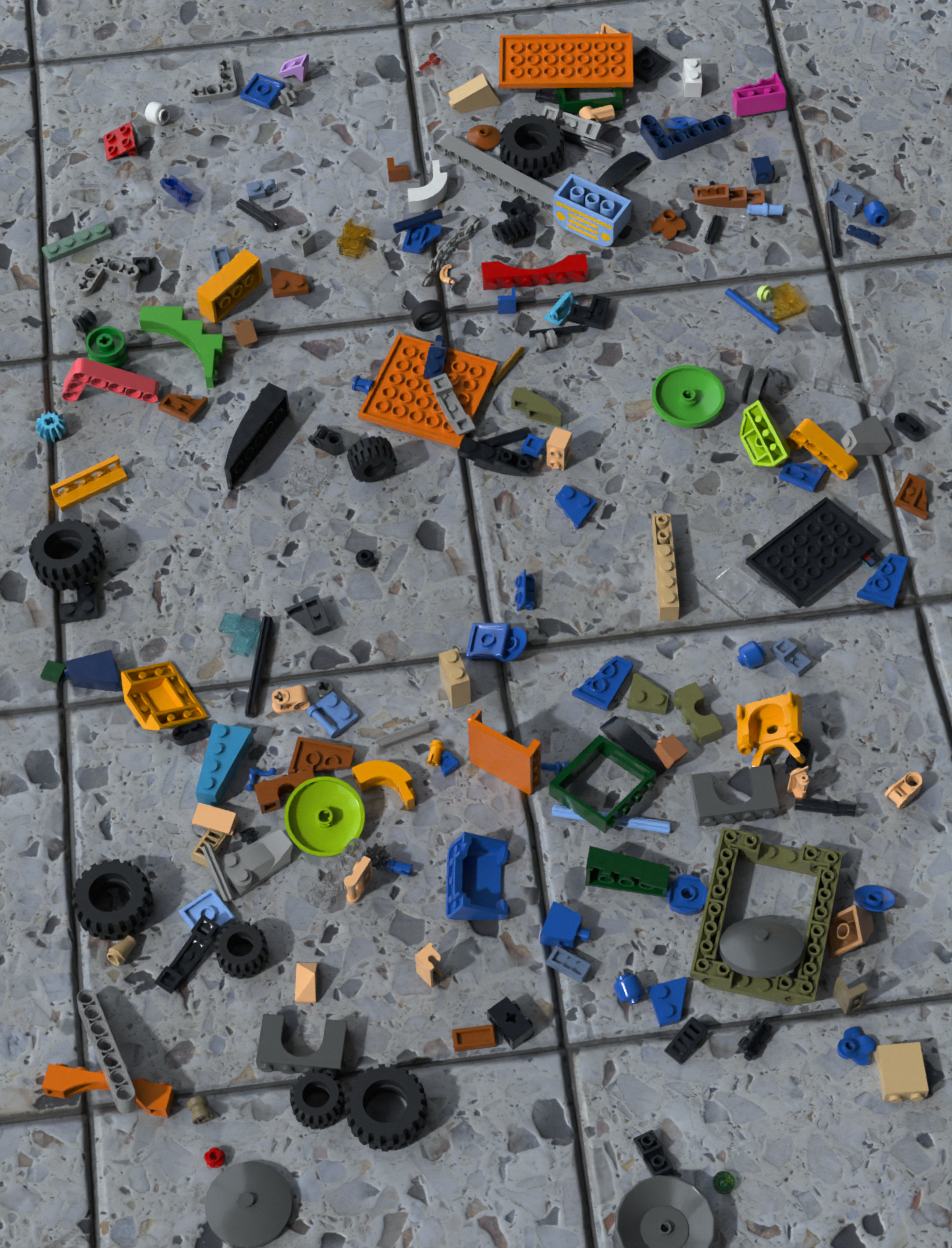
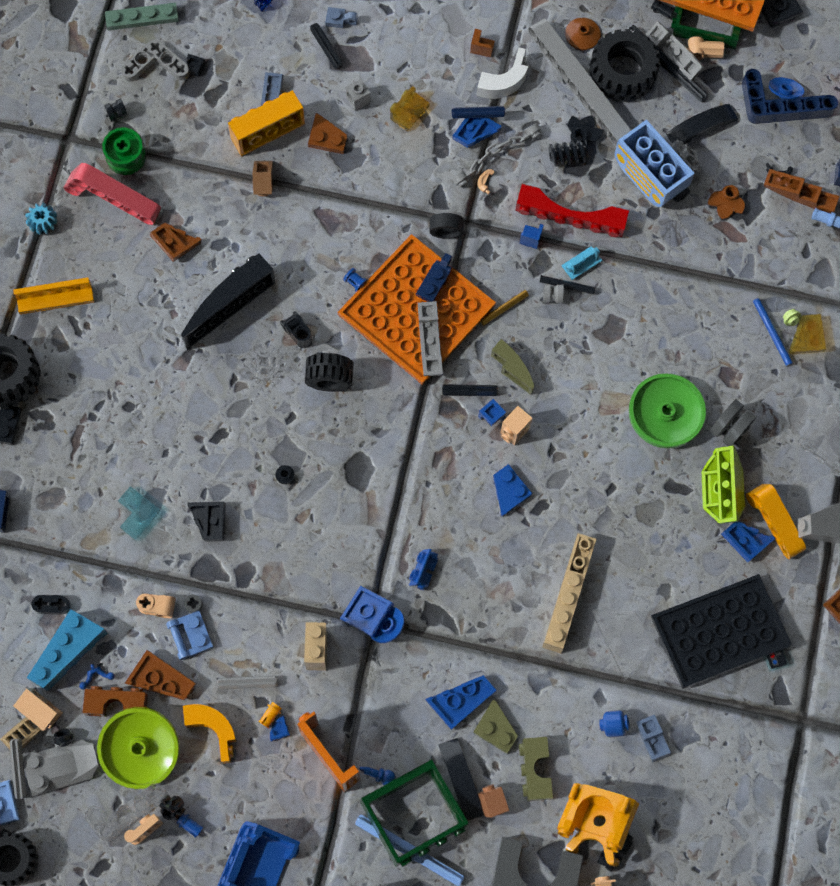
camera: 15 degrees right, 15 degrees up
light orange slope [121,661,208,730] -> none
bright green arch [139,306,228,388] -> none
black axle [245,616,273,718] -> none
black slope [458,437,534,476] -> none
black plate [568,294,611,330] -> none
white brick [683,58,702,97] -> none
black axle [704,215,722,245] -> none
blue wing [857,553,909,608] -> none

